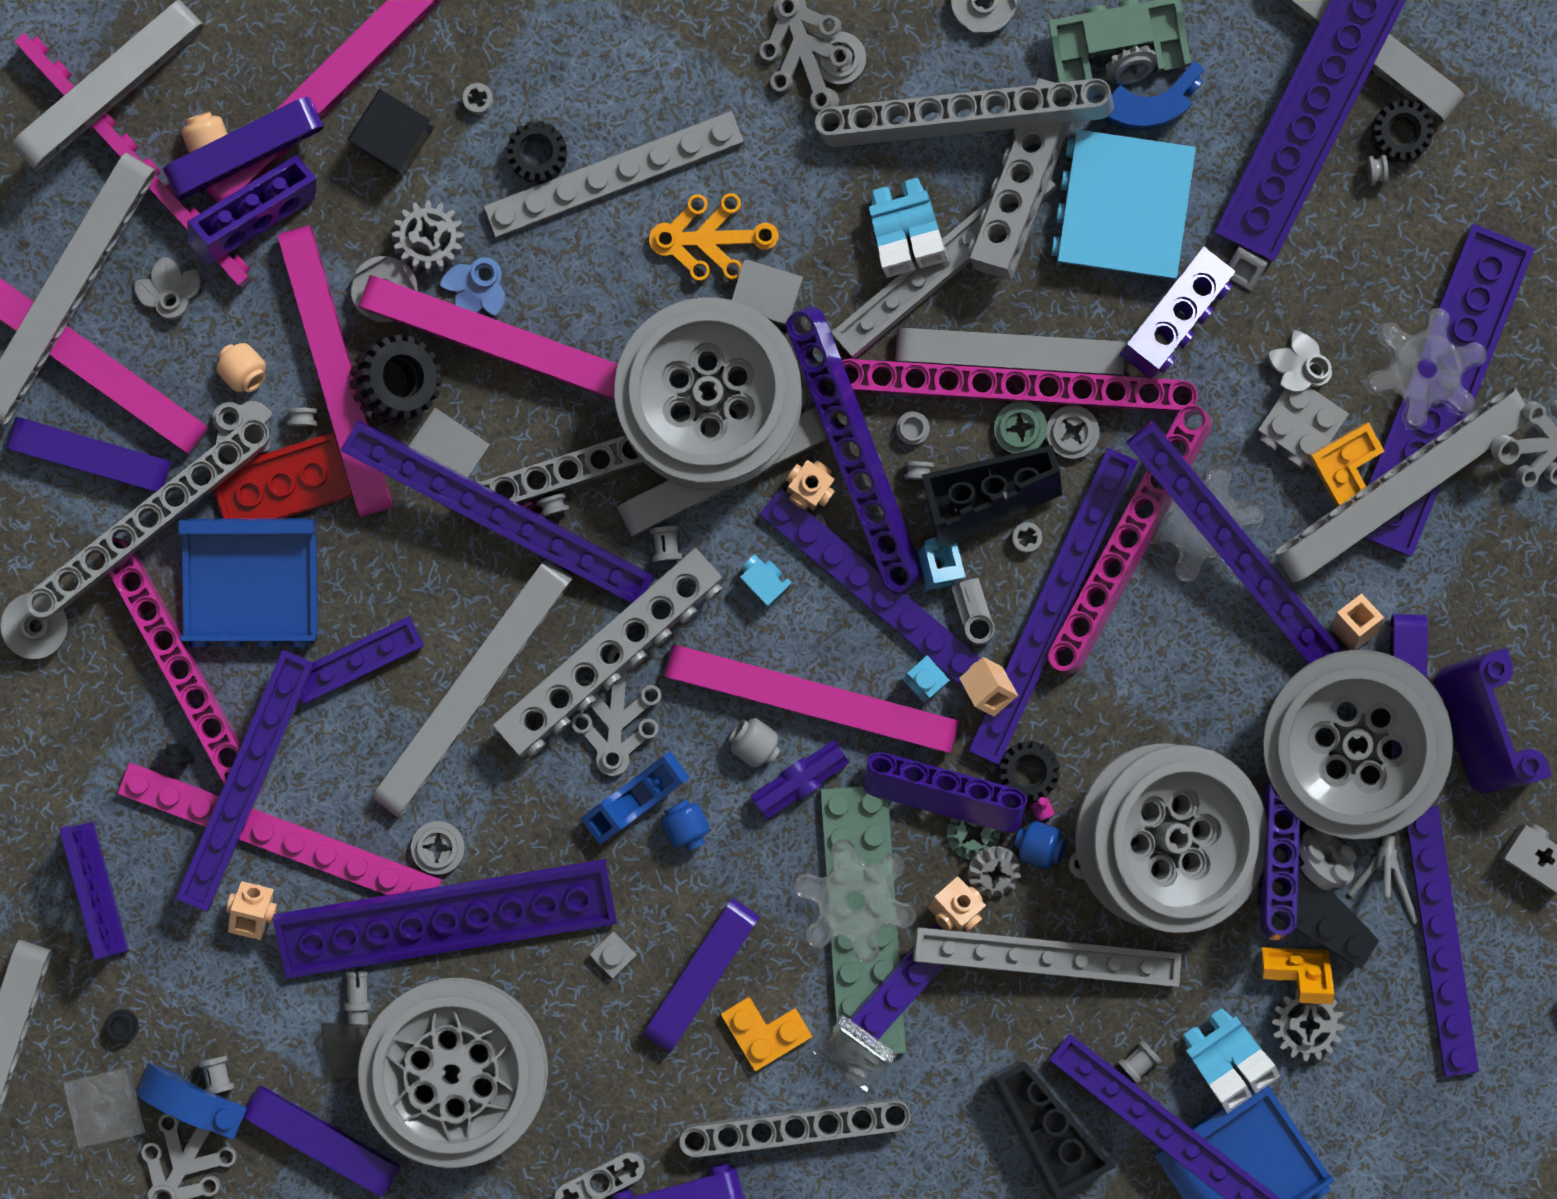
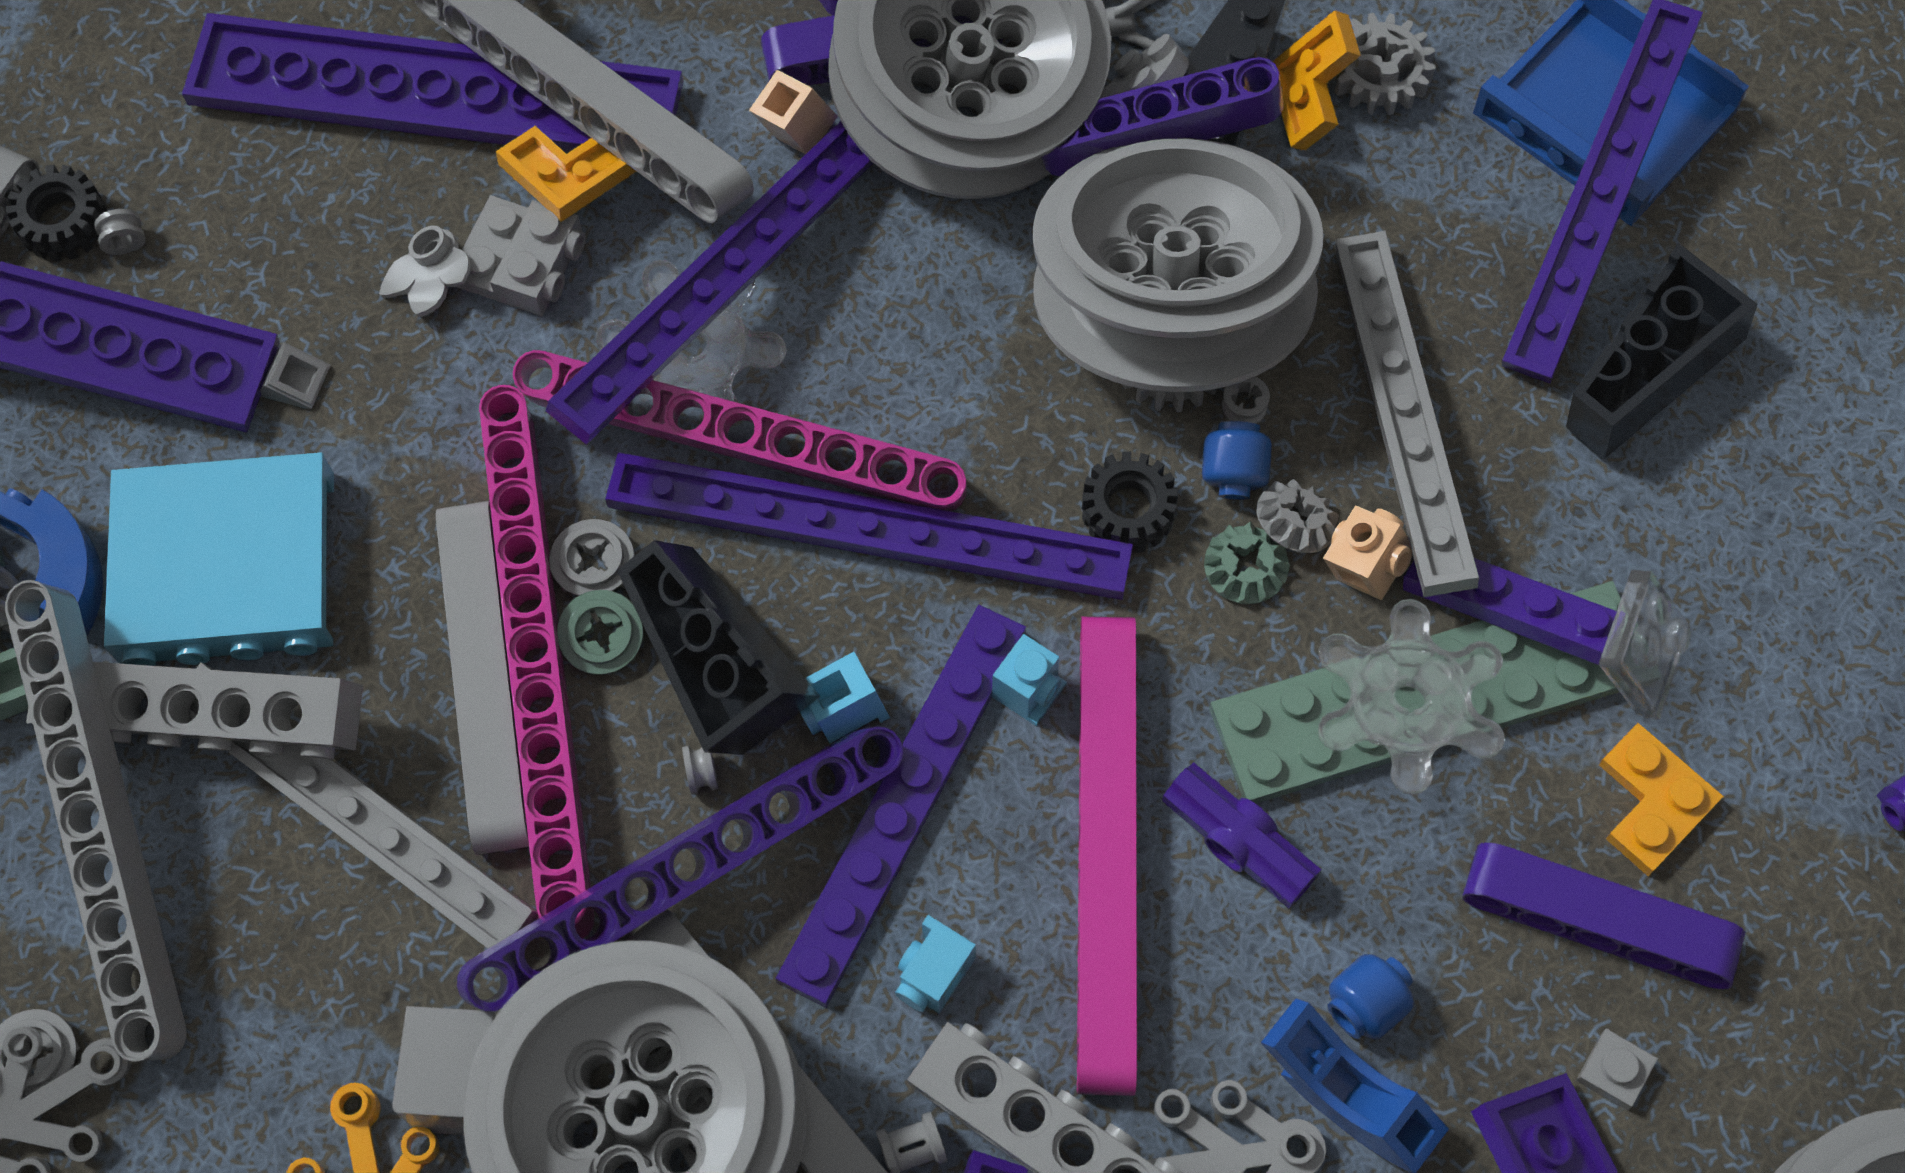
camera: 105 degrees left, 20 degrees down
light grey beam [680,1098,910,1157] -> none
light grey head [729,718,780,768] -> none
light nougat brick [786,460,835,511] -> none
dark purple beam [863,752,1027,833] -> none
medium azure hips [869,178,949,278] -> none
light grey plate [896,412,930,445] -> none
light grey piece [951,578,995,647] -> none
light nougat brick [959,657,1018,717] -> none
light grey bush [1012,522,1042,553] -> none
dark pink hand [1030,797,1055,821] -> none
light grey bush [1118,1040,1162,1084] -> none
brick [1119,247,1235,379] -> none
hips [1183,1009,1281,1114] -> none
clear plate [1366,308,1487,430] -> none

